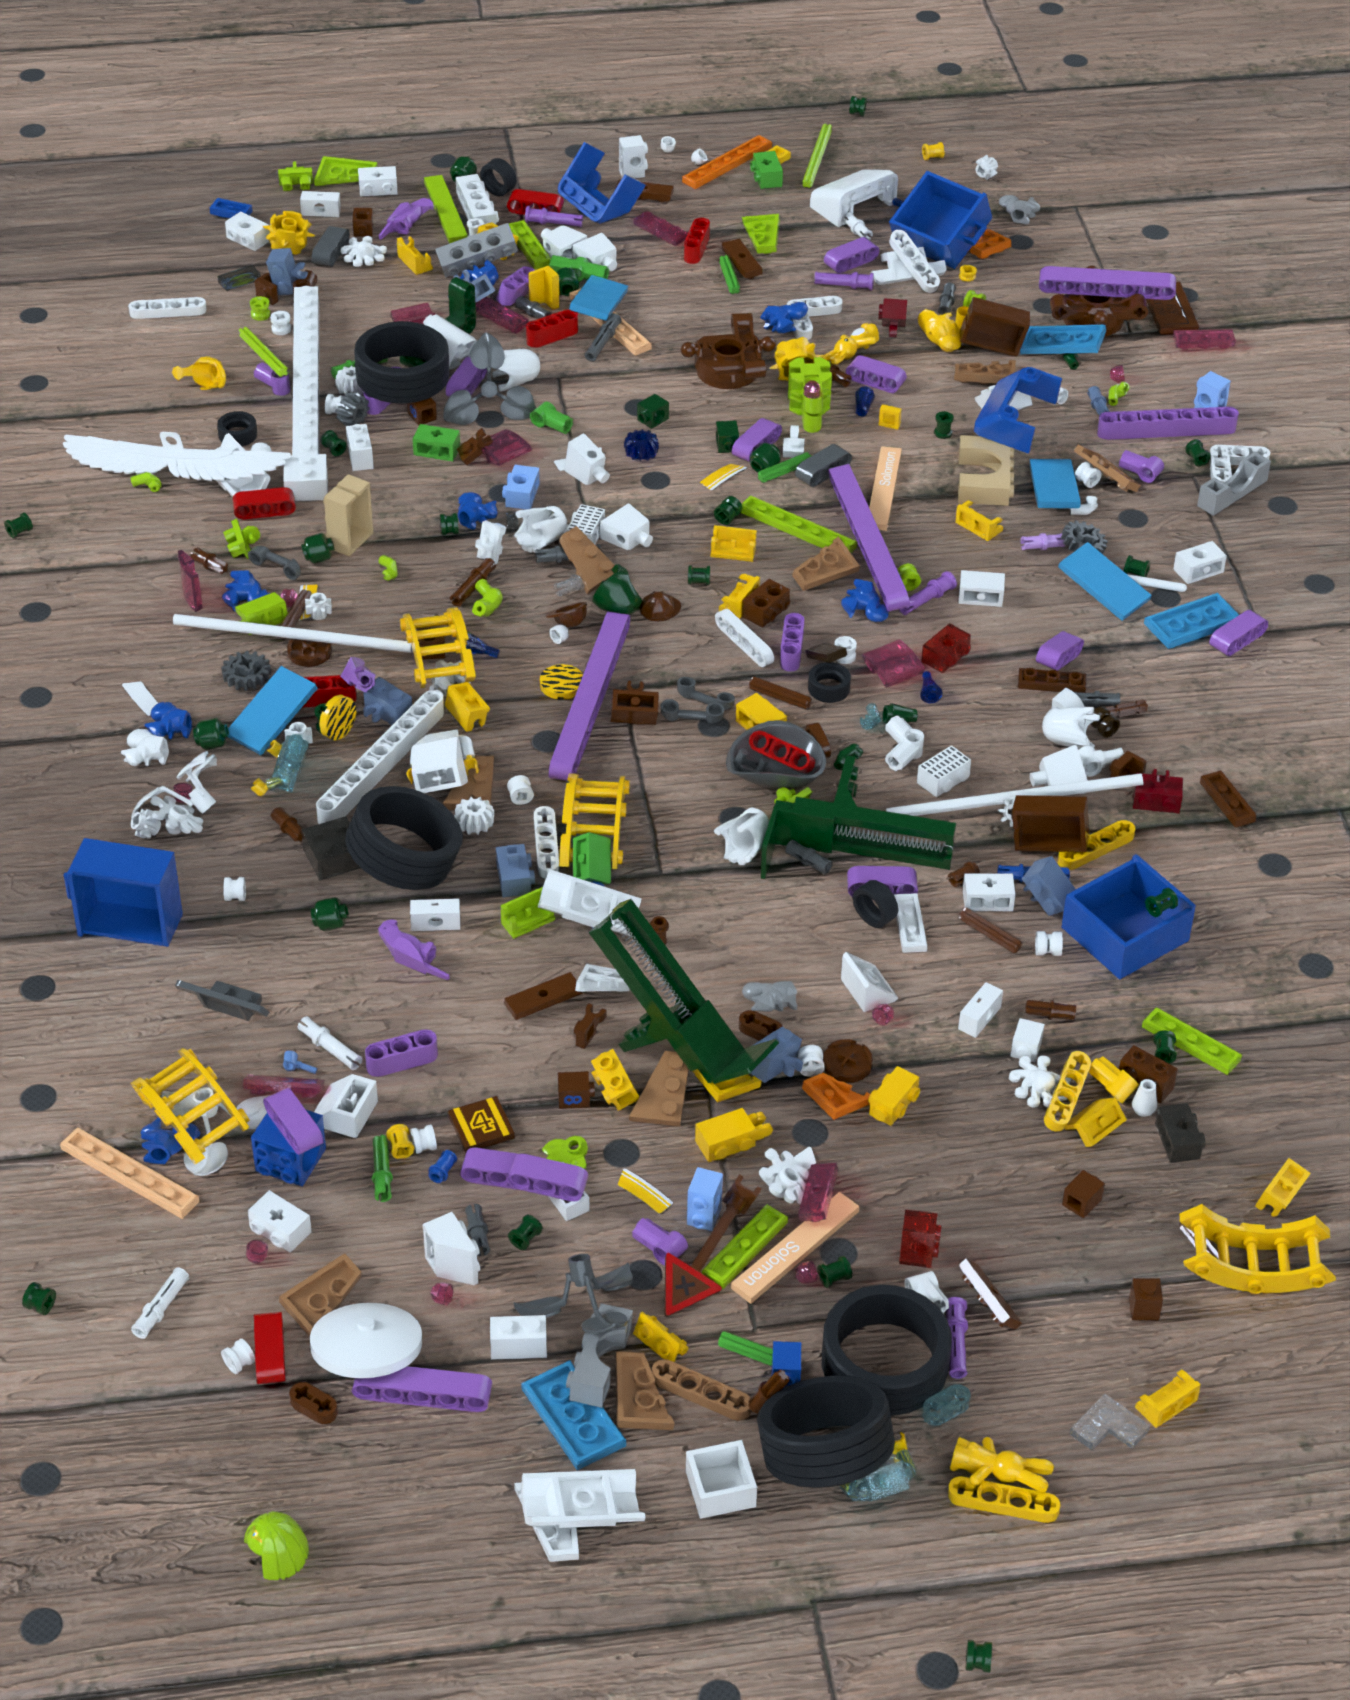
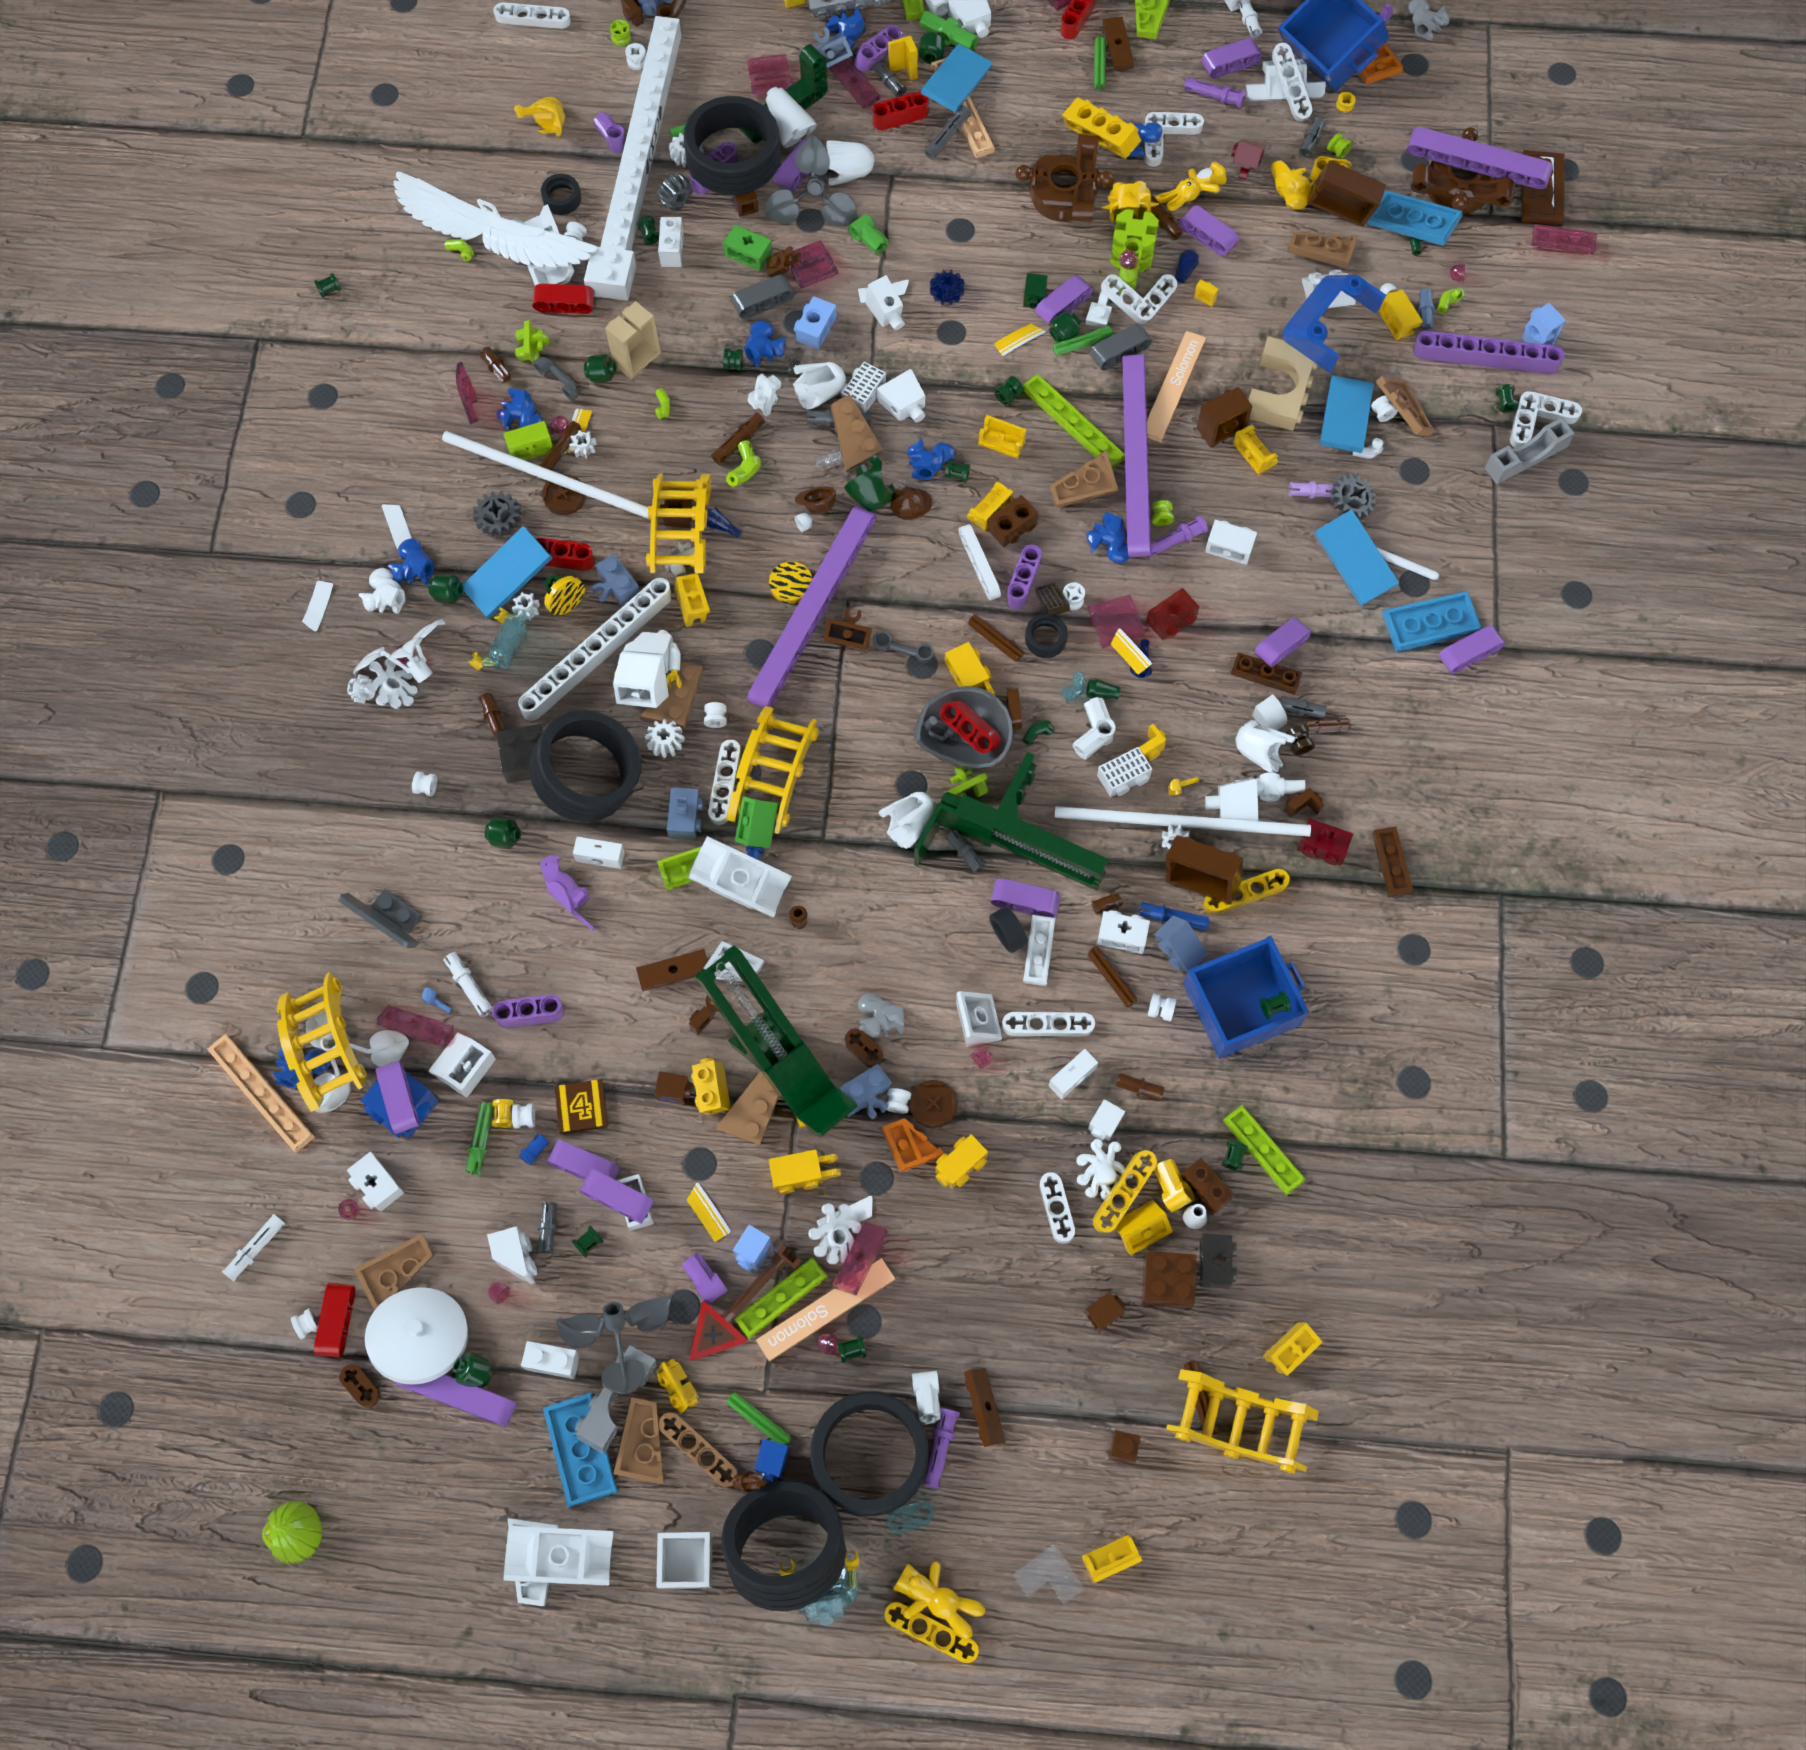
camera: 15 degrees right, 25 degrees up
dark green wheel [22,1282,56,1315] -> none
blue container [63,838,183,947] -> none
lime axle [239,326,289,377] -> none
white wheel [325,394,341,415] -> none
medium lavender animal [341,657,376,693] -> none
lime plate [542,1136,588,1169] -> none
dark green brick [637,394,669,429] -> none
dark grey bar [677,677,735,710] -> none
clear red brick [899,1209,942,1268] -> none
dark green bush [934,411,954,439] -> none
medium lavender piece [1119,450,1164,483] -> none
dark green bush [1123,555,1151,577] -> none
white brick [1173,541,1227,584] -> none
none -> white sticker [302,581,333,632]
none -> dark green head [453,1353,492,1388]
none -> dark grey beam [731,275,795,319]
none -> blue animal [907,438,956,480]
none -> white beam [1002,1012,1095,1037]
none -> white beam [1039,1172,1075,1244]
none -> yellow brick [1062,97,1141,159]
none -> white beam [1101,274,1177,325]
none -> yellow sticker [1111,629,1152,674]
none -> yellow bracket [1139,724,1166,761]
none -> reddish brown brick [1141,1250,1197,1310]
none -> yellow hand [1168,777,1199,796]
none -> reddish brown brick [1197,387,1252,448]
none -> yellow hinge [1378,290,1423,341]

